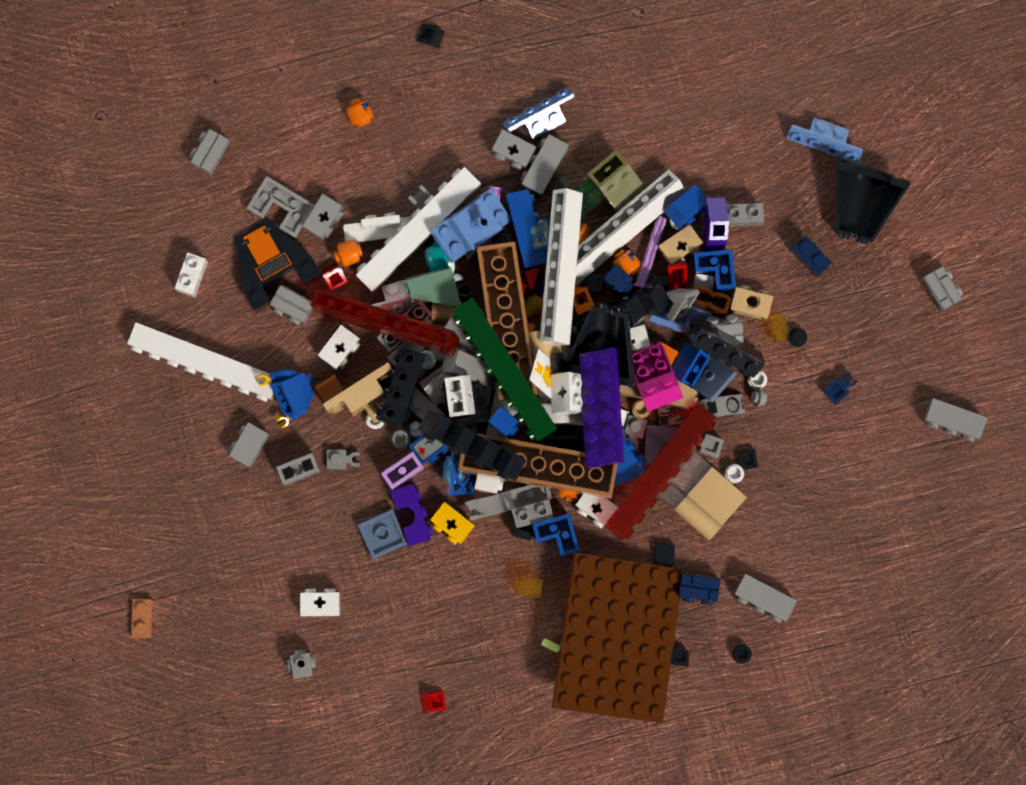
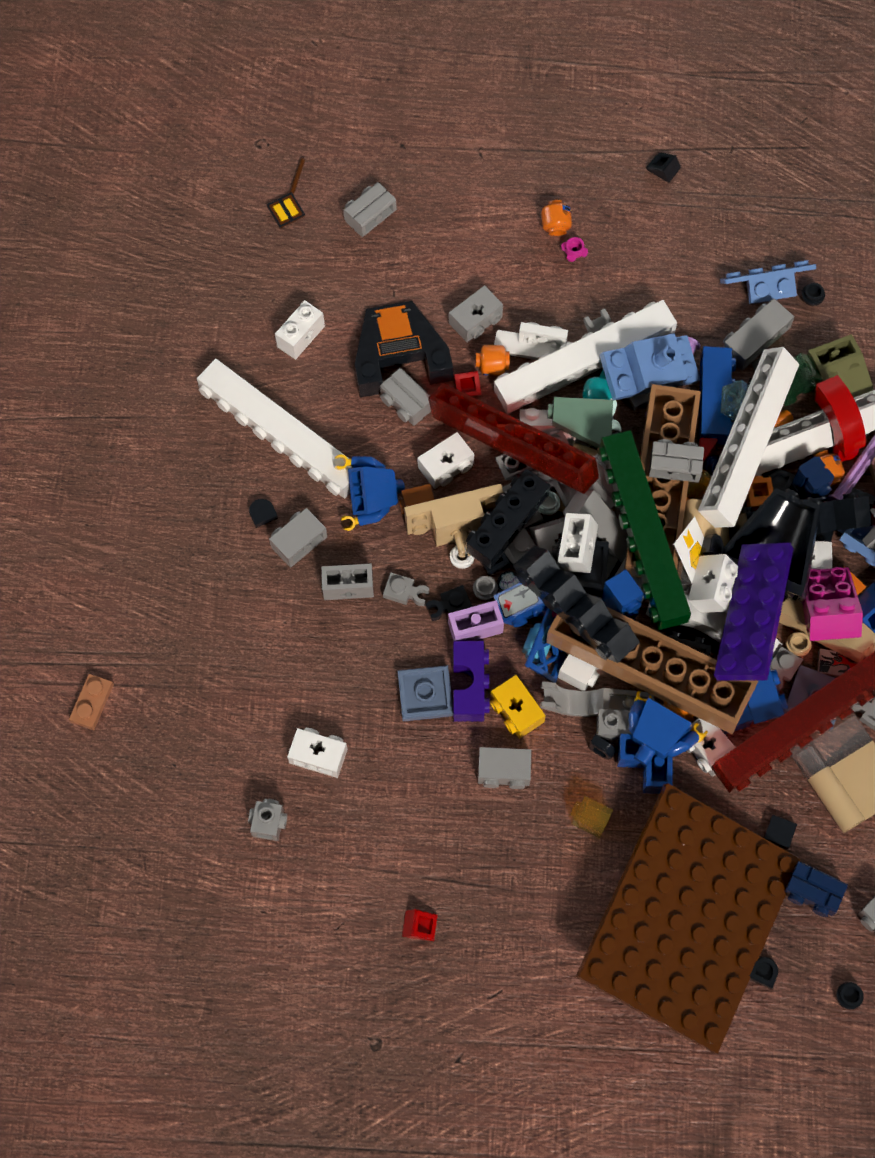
camera: 25 degrees right, 15 degrees down
light grey plate [247,176,315,239] -> none
light grey brick [492,129,536,170] -> none
yellowish green tile [541,639,560,654] -> none
none -> black tile [249,499,278,528]
none -> piece [266,158,306,228]
none -> black plate [426,585,473,621]
none -> light grey brick [478,747,531,789]
none -> dark pink plate [561,237,588,262]
none -> blue torso [628,691,708,766]
none -> light grey brick [649,439,704,483]
none -> black plate [801,283,825,306]
none -> red arch [815,375,866,462]

